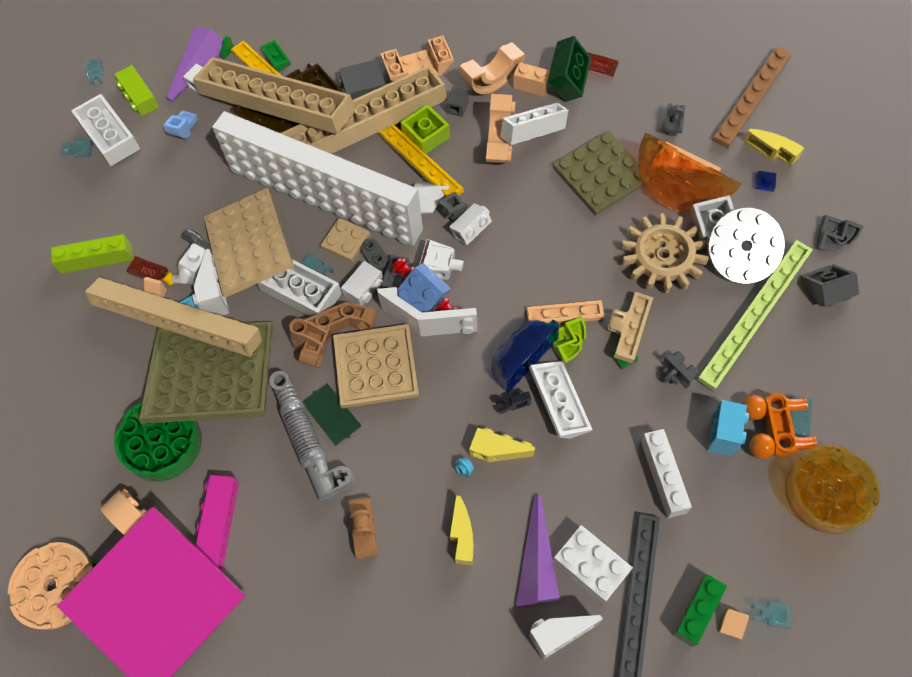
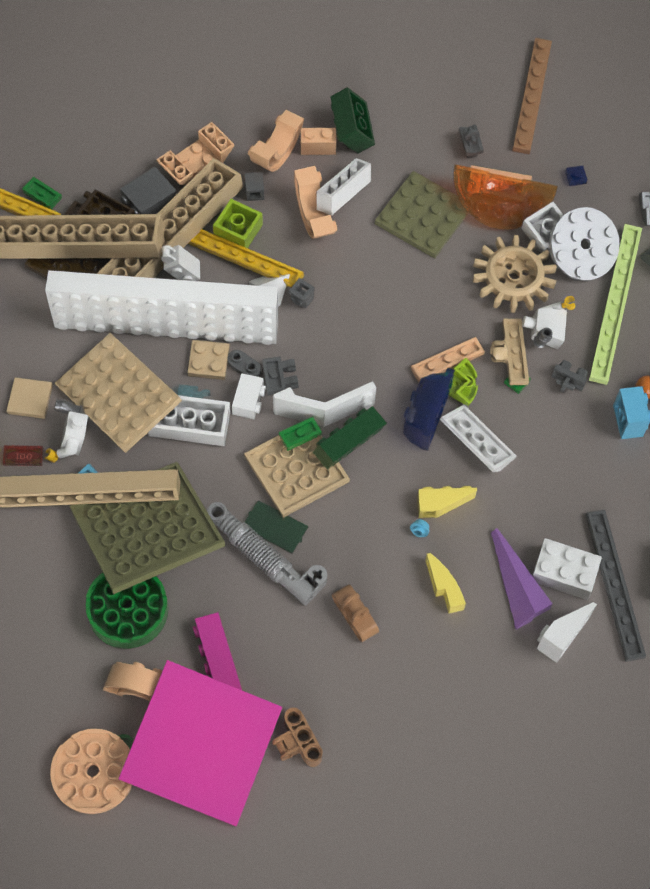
camera: 30 degrees left, 0 degrees up
light nougat slope [144,277,167,298] -> none
white slope [192,249,229,315] -> none
medium nougat connector [289,302,377,368] -> none
medium blue brick [393,258,459,313] -> none
white torso [420,239,464,280] -> none
white brick [449,203,492,245] -> none
black plate [495,391,531,414] -> none
clear red tile [587,52,619,77] -> none
white brick [641,429,692,518] -> none
light yellow slope [744,129,804,167] -> none
none -> tan tile [7,378,53,419]
none -> white brick [161,245,200,281]
none -> medium nougat piece [272,708,323,767]
none -> green plate [279,417,322,451]
none -> dark green brick [313,406,387,470]
none -> white torso [522,296,575,349]

